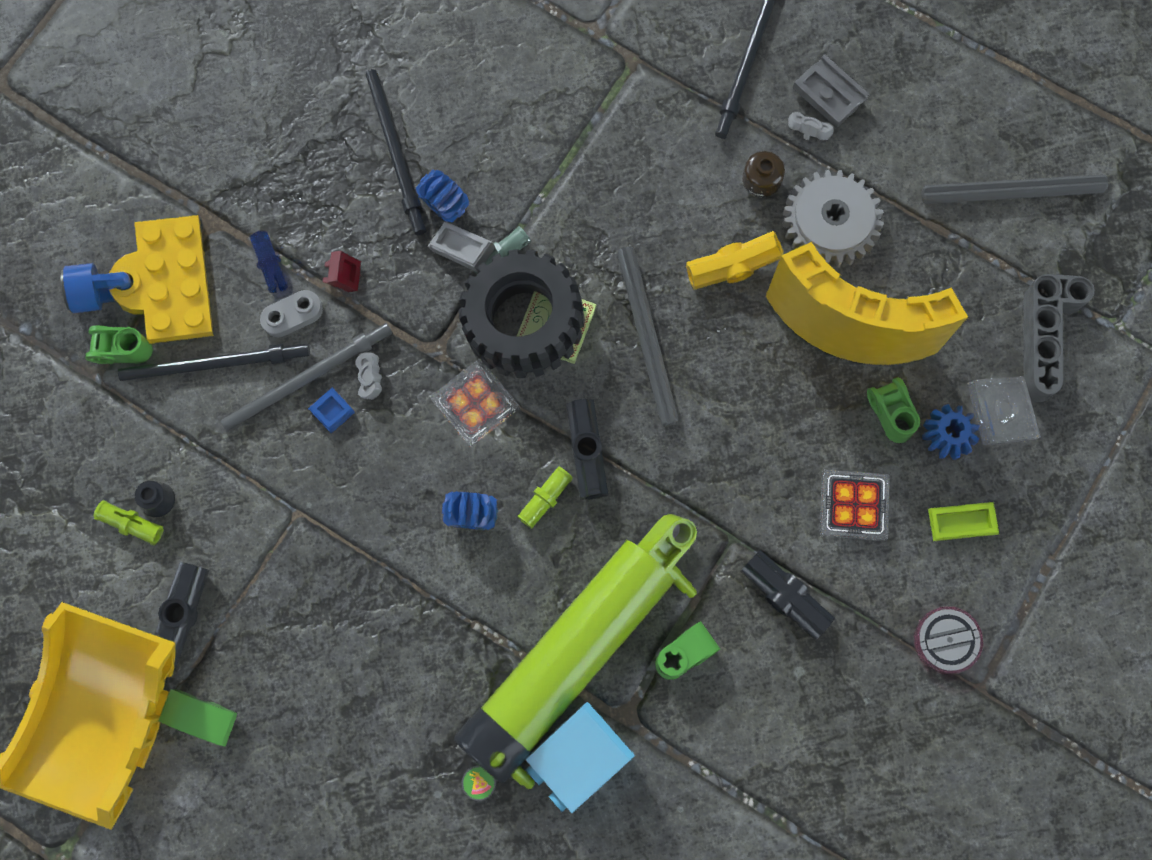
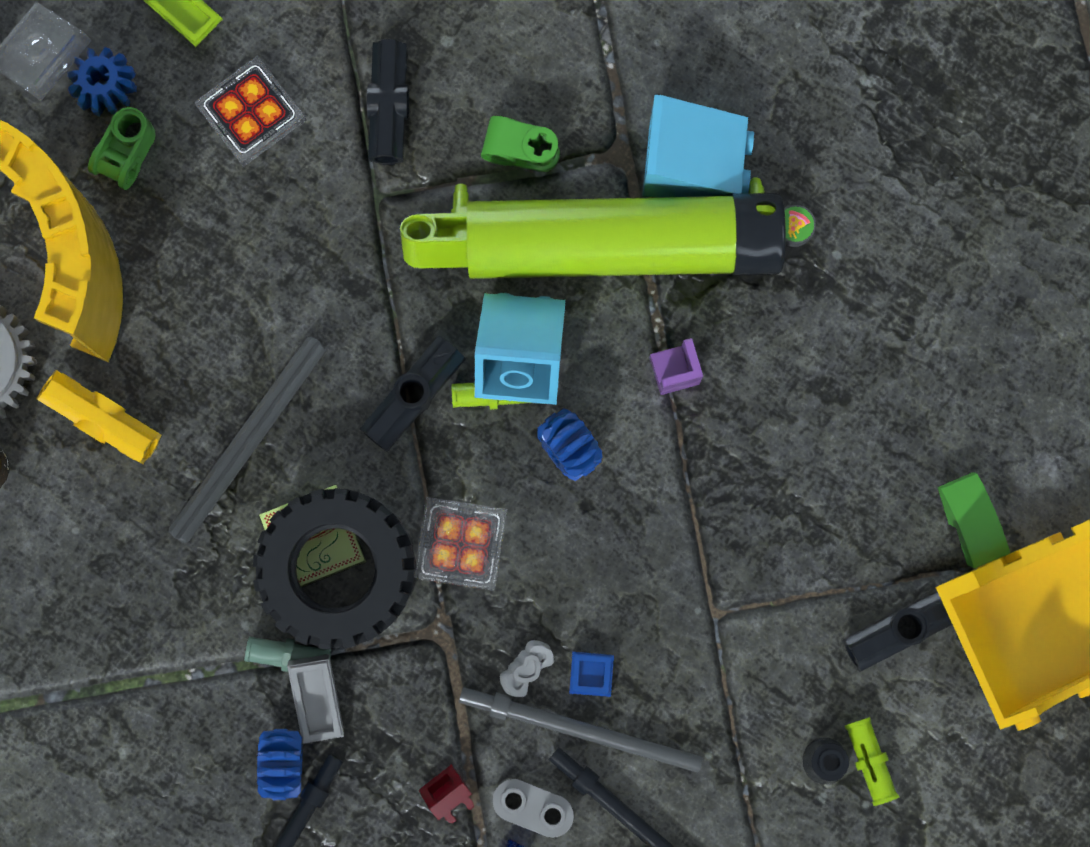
camera: 135 degrees left, 5 degrees up
none -> medium azure slope [475,293,565,405]
none -> medium lavender panel [649,338,703,395]

